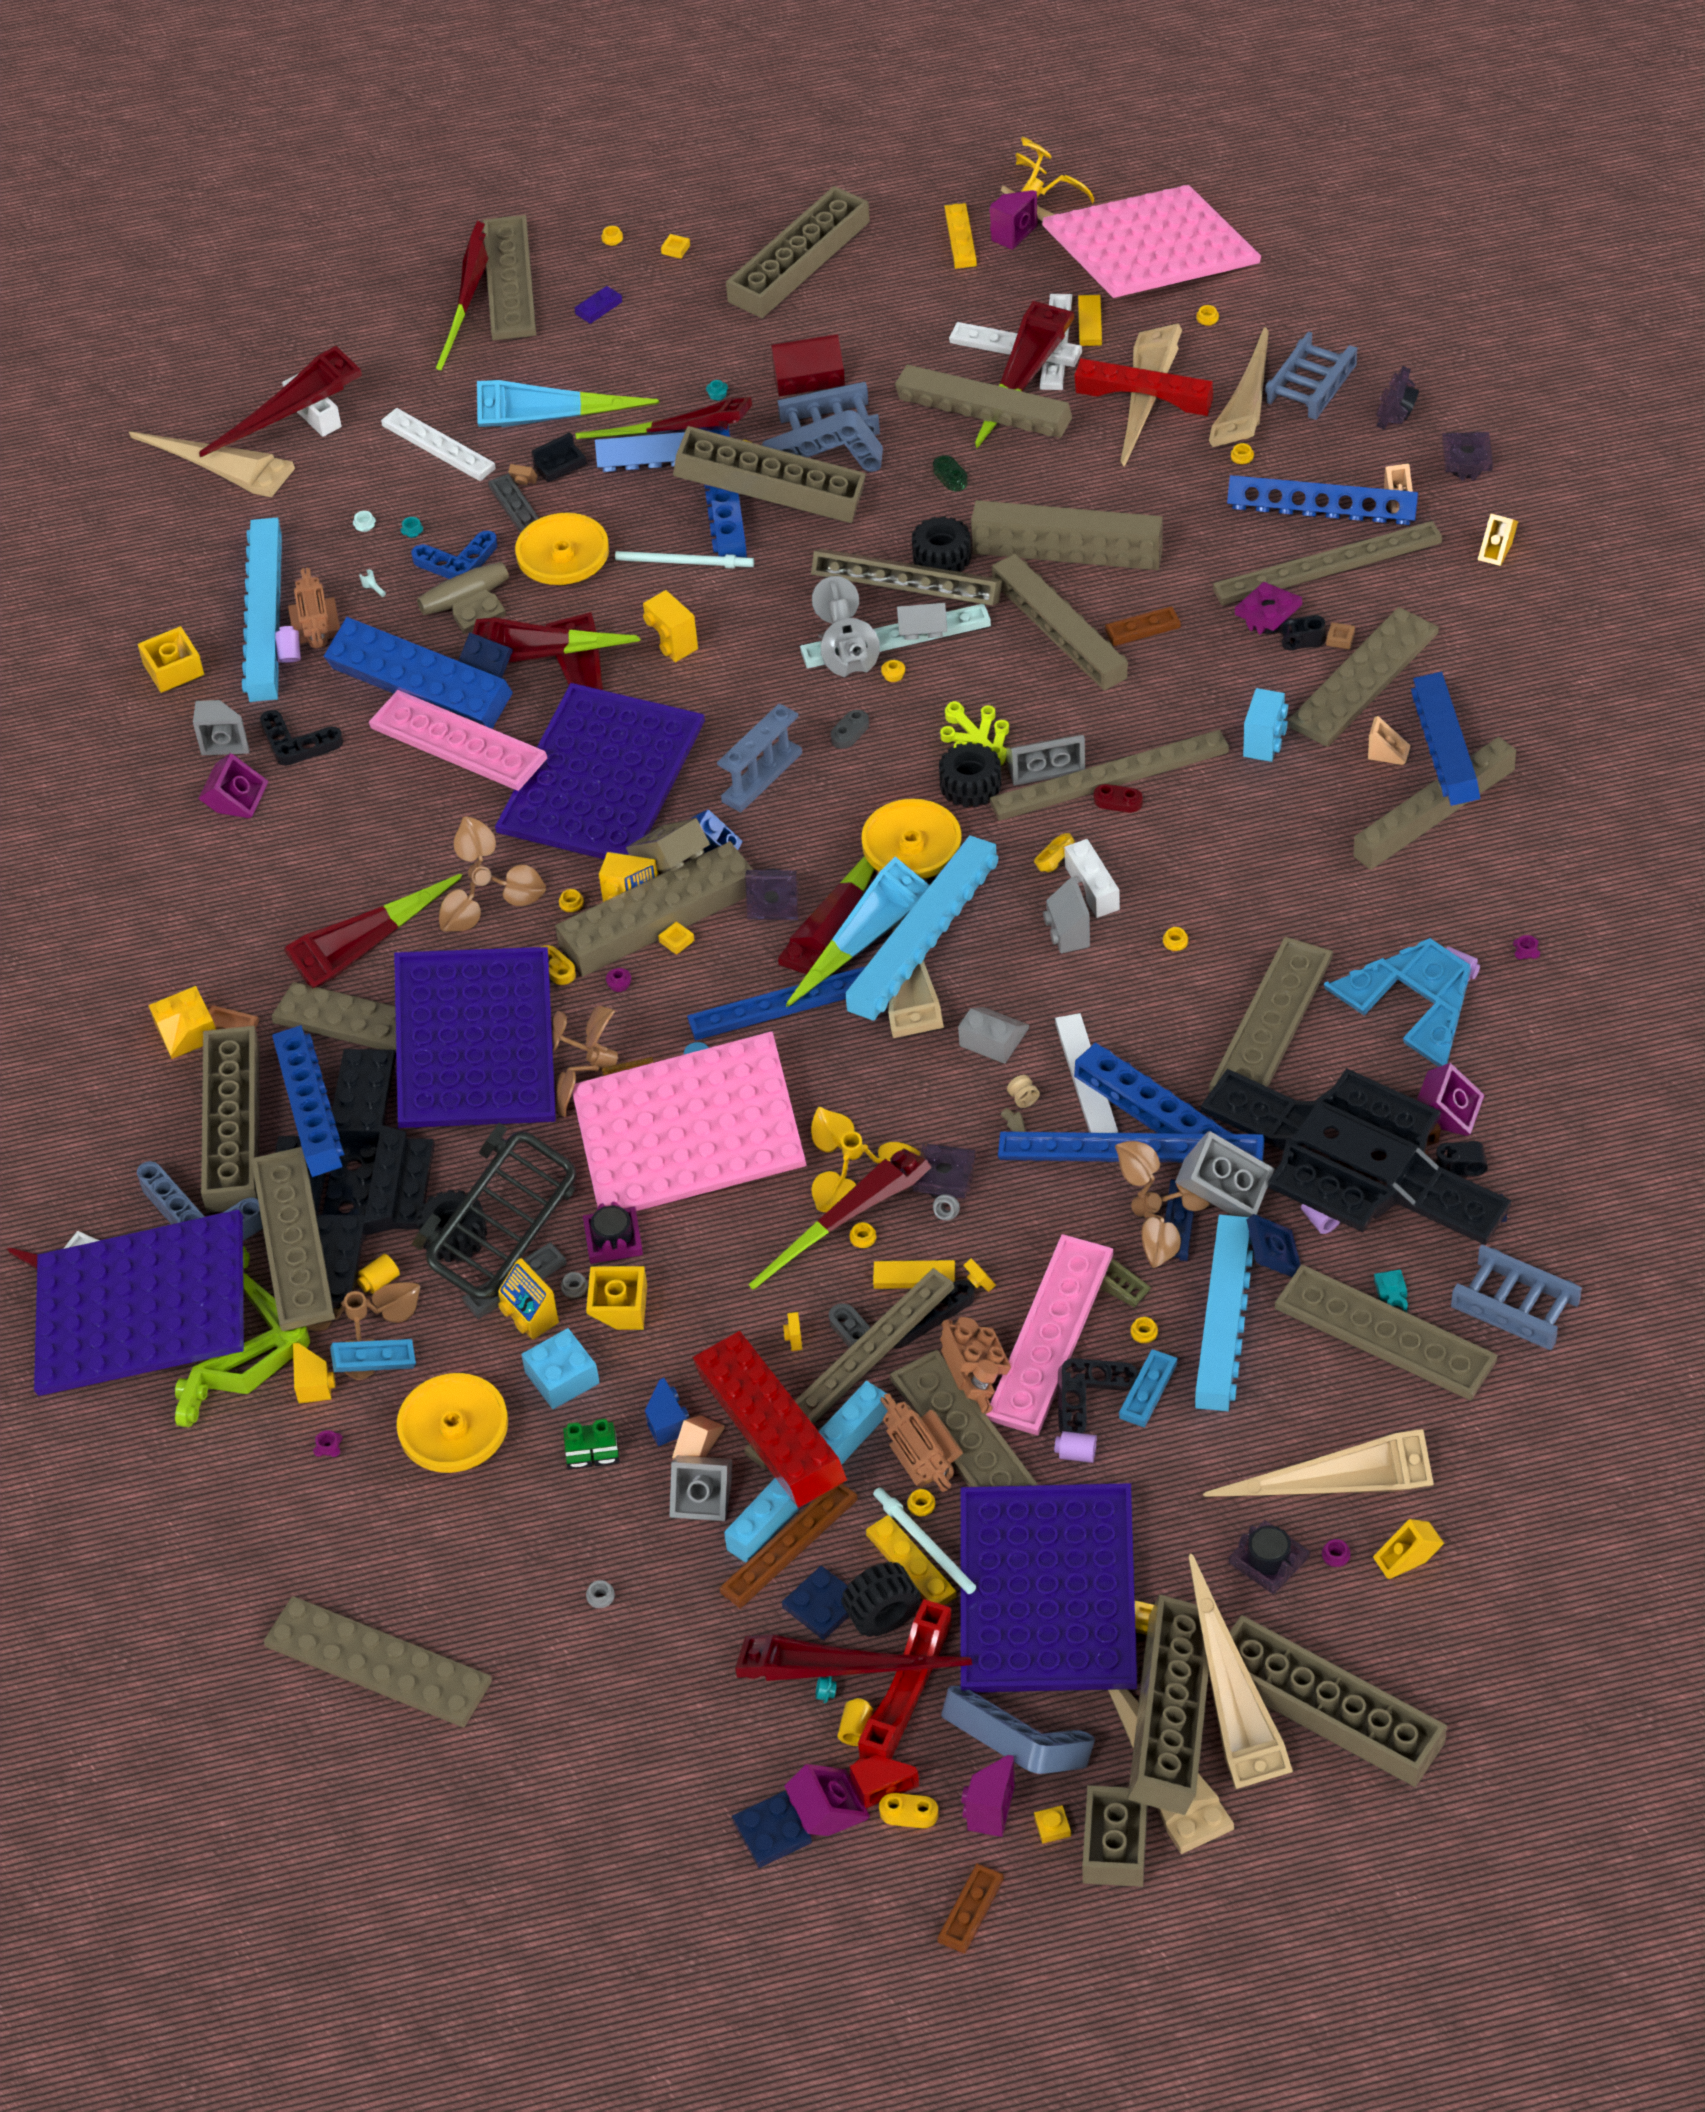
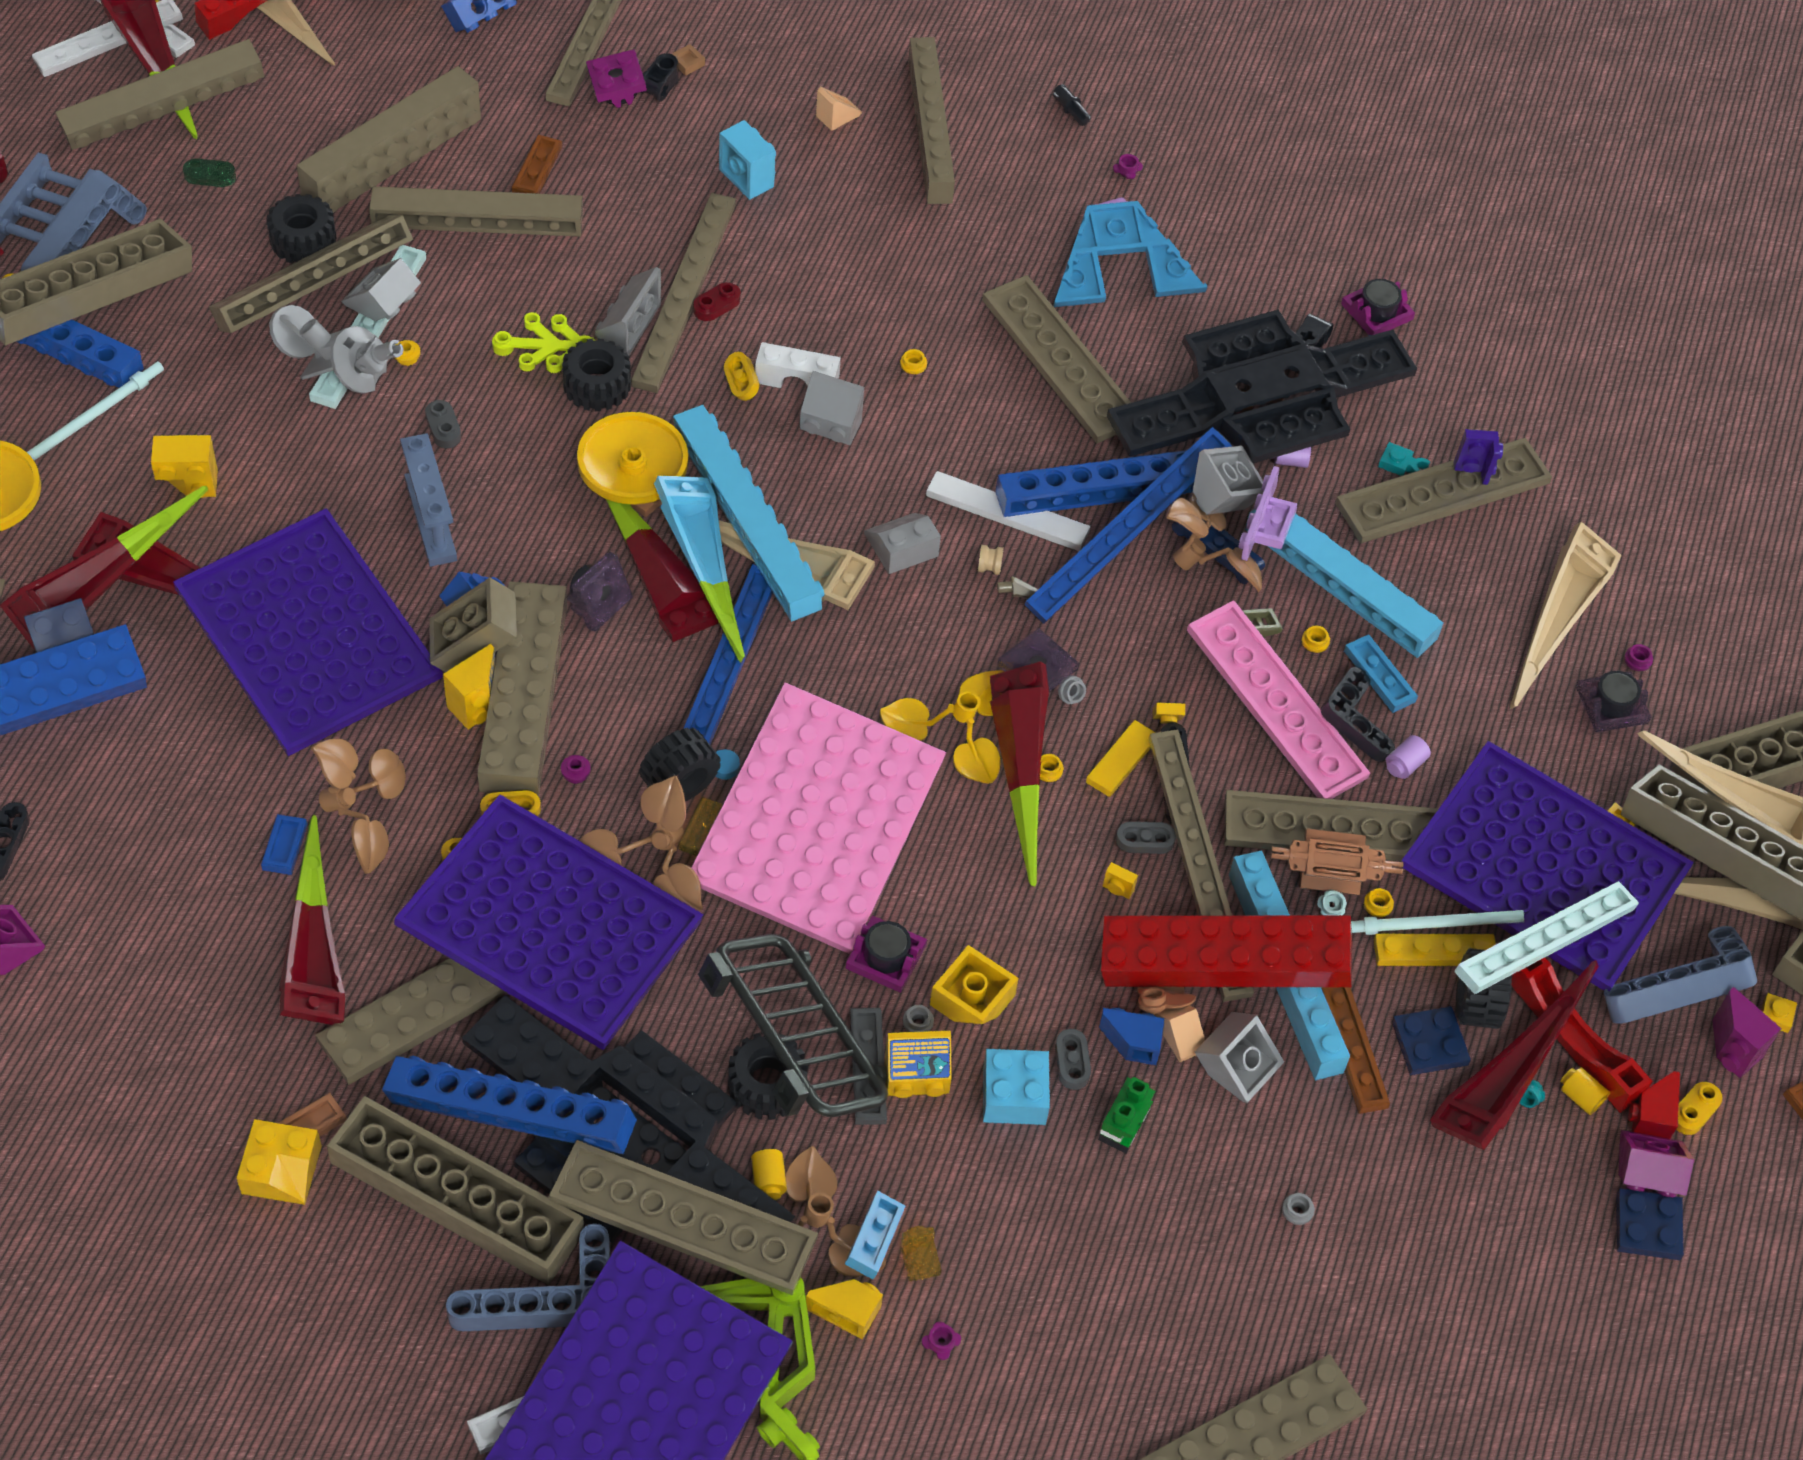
camera: 65 degrees left, 5 degrees up
bright pink plate [369,690,548,791] -> none
yellow dish [397,1373,508,1473] -> none
yellow plate [559,889,584,913] -> none
yellow plate [658,921,695,955] -> none
nougat piece [940,1317,1011,1414] -> none
dark blue plate [1246,1214,1301,1277] -> none
dark tan plate [1288,607,1439,747] -> none
yellow slope [1373,1519,1444,1579] -> none
blue brick [1411,671,1481,806] -> none
magenta slope [1417,1063,1484,1136] -> none
sand blue fence [1451,1245,1582,1350] -> none
none -> blue tile [261,814,308,875]
none -> black tyre [639,728,721,801]
none -> clear yellow bracket [900,1226,942,1281]
none -> black axle [1053,84,1091,126]
none -> dark grey plate [1055,1029,1091,1090]
none -> nougat plate [1137,987,1196,1014]
none -> lavender bracket [1239,466,1297,561]
none -> light aqua plate [1317,890,1347,915]
none -> piece [1341,279,1415,335]
none -> dark purple bracket [1454,429,1503,485]
none -> light aqua plate [1454,881,1639,994]

